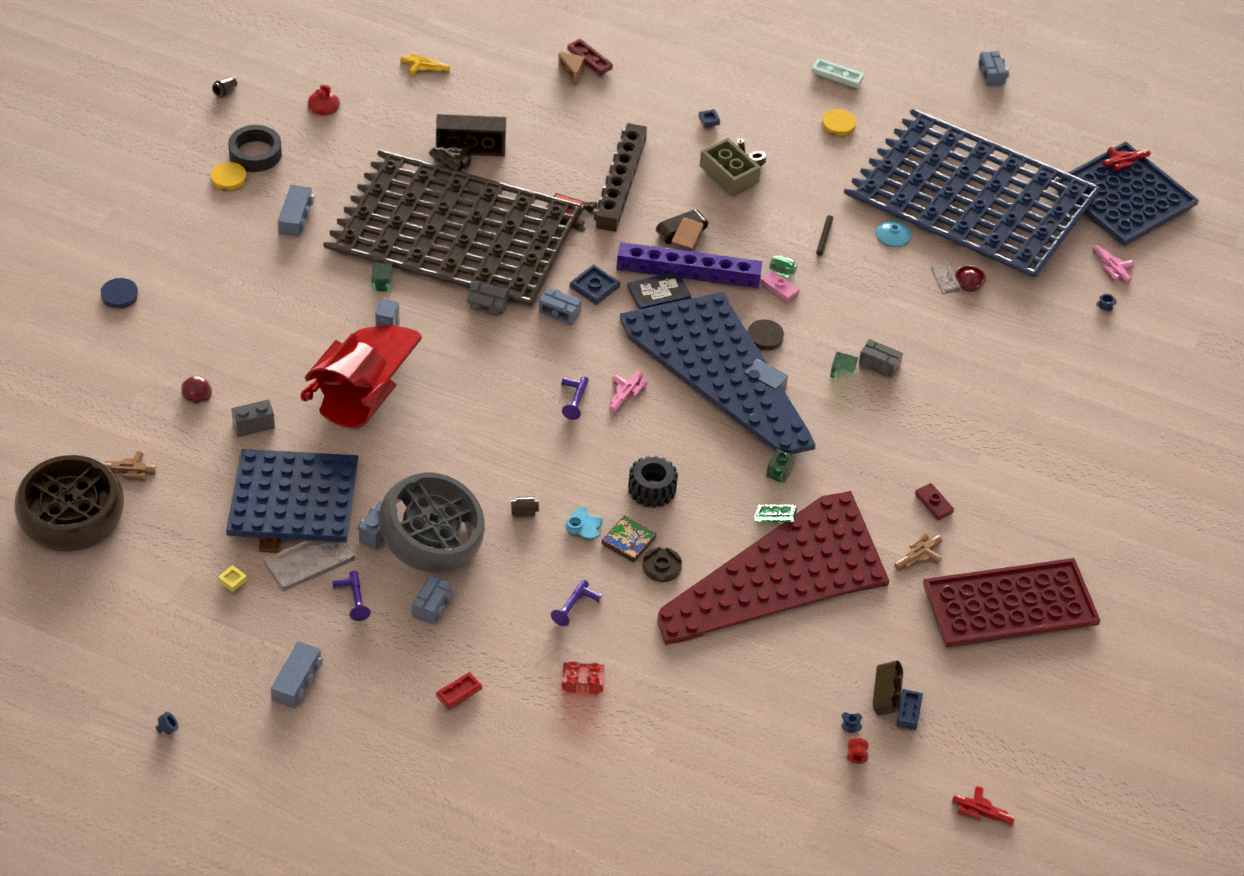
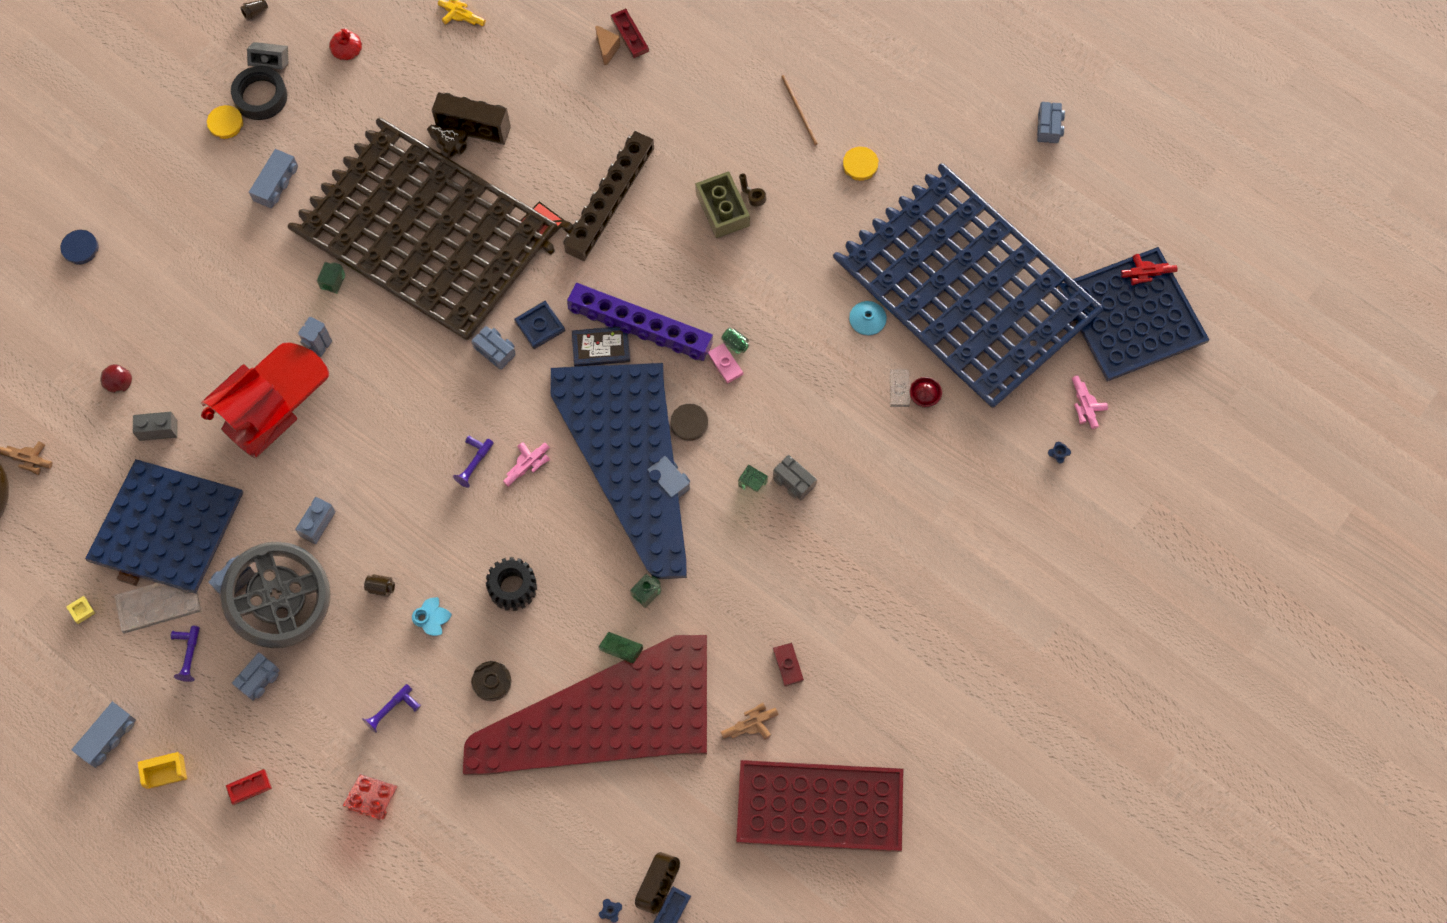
camera: 20 degrees right, 20 degrees up
dark grey brick [467,281,510,315] -> none
tile [601,515,657,563] -> none
dark brown beam [656,209,708,244] -> none
medium nougat panel [672,218,703,252] -> none
dark blue plate [698,109,720,128] -> none
light aqua plate [811,58,864,88] -> none
dark brown bar [816,215,833,256] -> none
none -> yellow panel [138,752,187,789]
none -> dark grey brick [247,42,289,69]
none -> sand blue brick [295,497,336,544]
none -> medium nougat piece [781,75,818,145]

